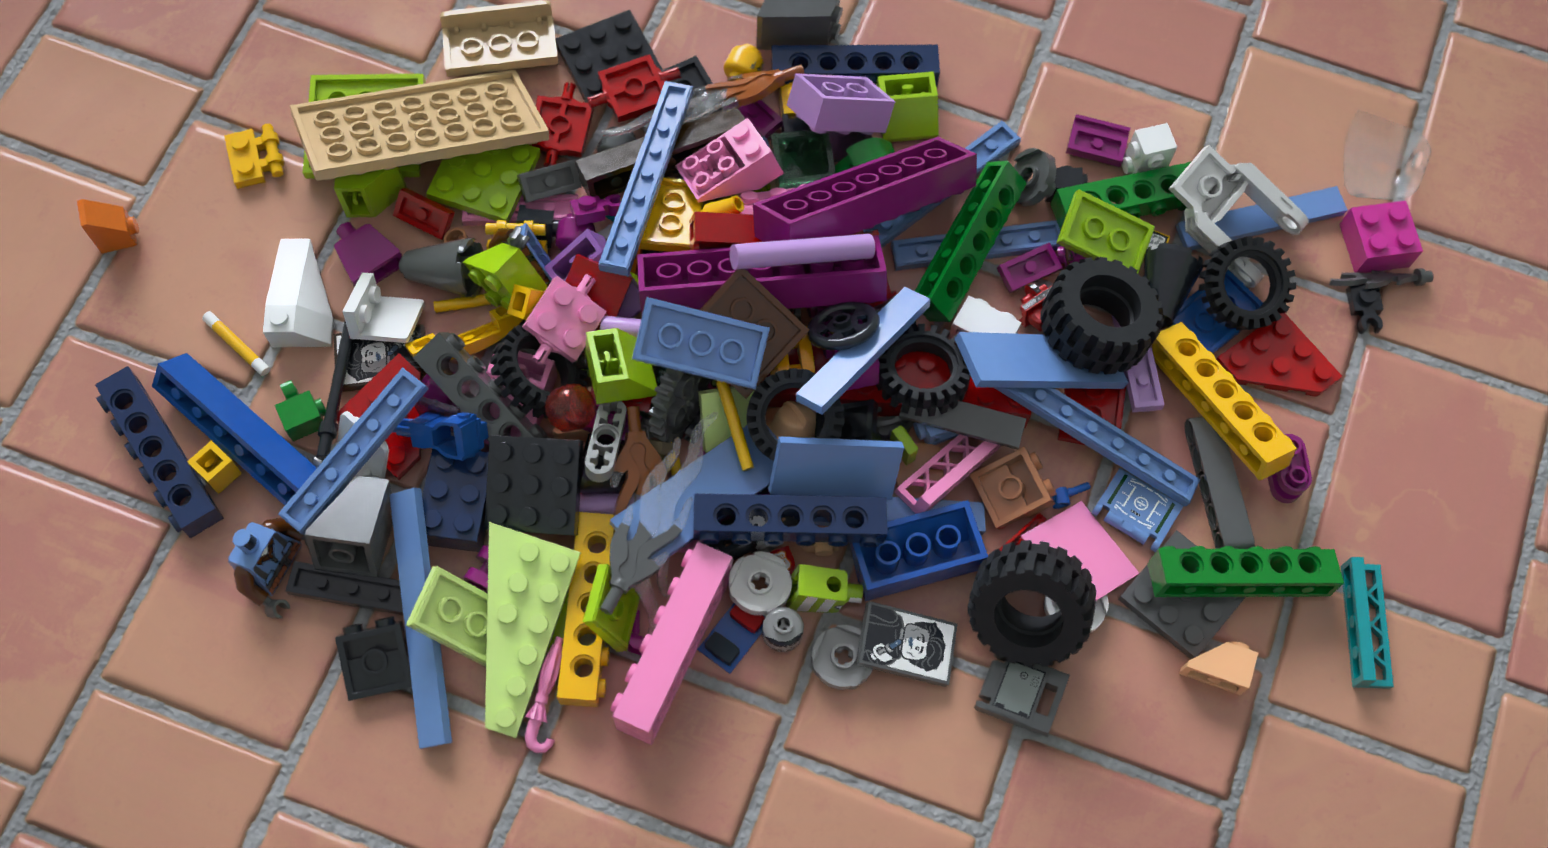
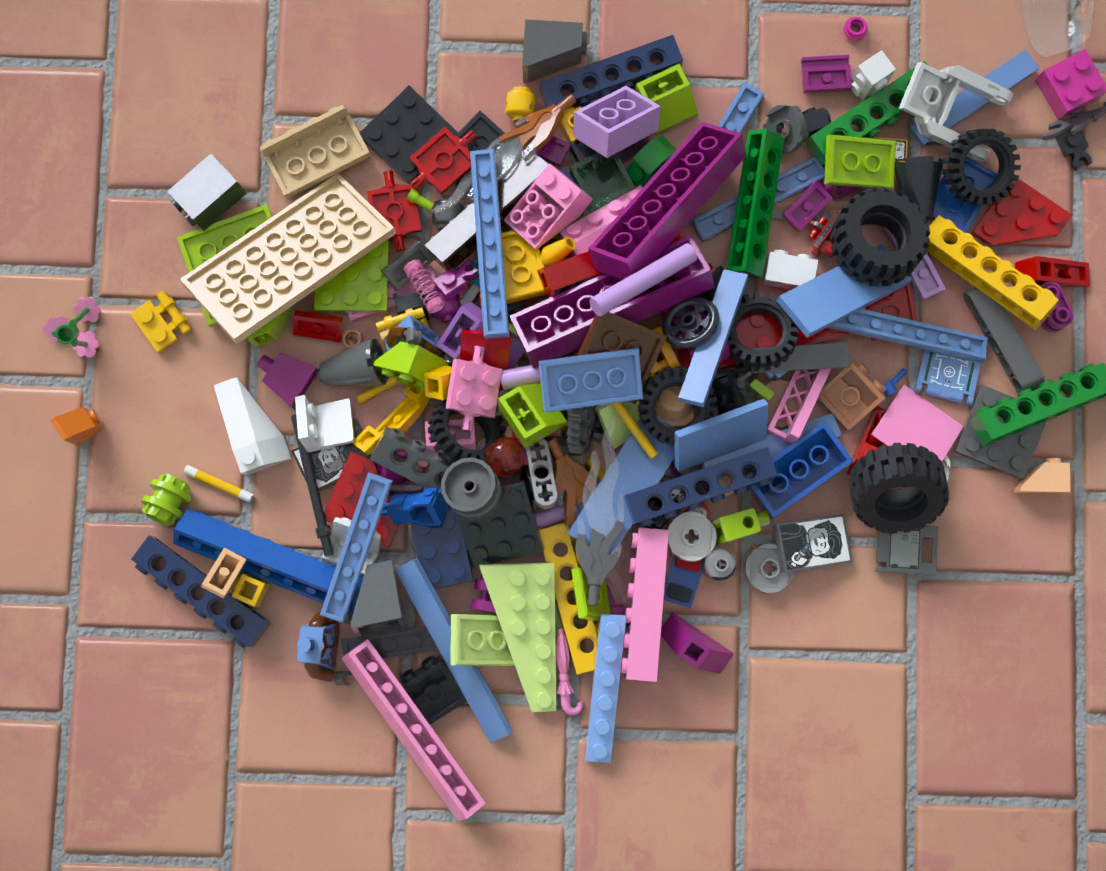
camera: 15 degrees left, 15 degrees up
green brick [274,380,326,442] -> none
none -> bright pink plant [43,297,101,357]
none -> lime piece [141,473,192,526]
none -> brick [168,154,247,231]
none -> light nougat slope [201,548,246,598]
none -> bright pink brick [341,639,486,821]
none -> bright pink piece [404,260,445,313]
none -> lime piece [406,189,434,212]
none -> dark grey wheel [441,458,503,521]
none -> light blue plate [585,613,626,763]
none -> magenta slope [661,612,734,674]
none -> dark pink plate [844,17,868,41]
none -> red slope [1015,256,1090,287]

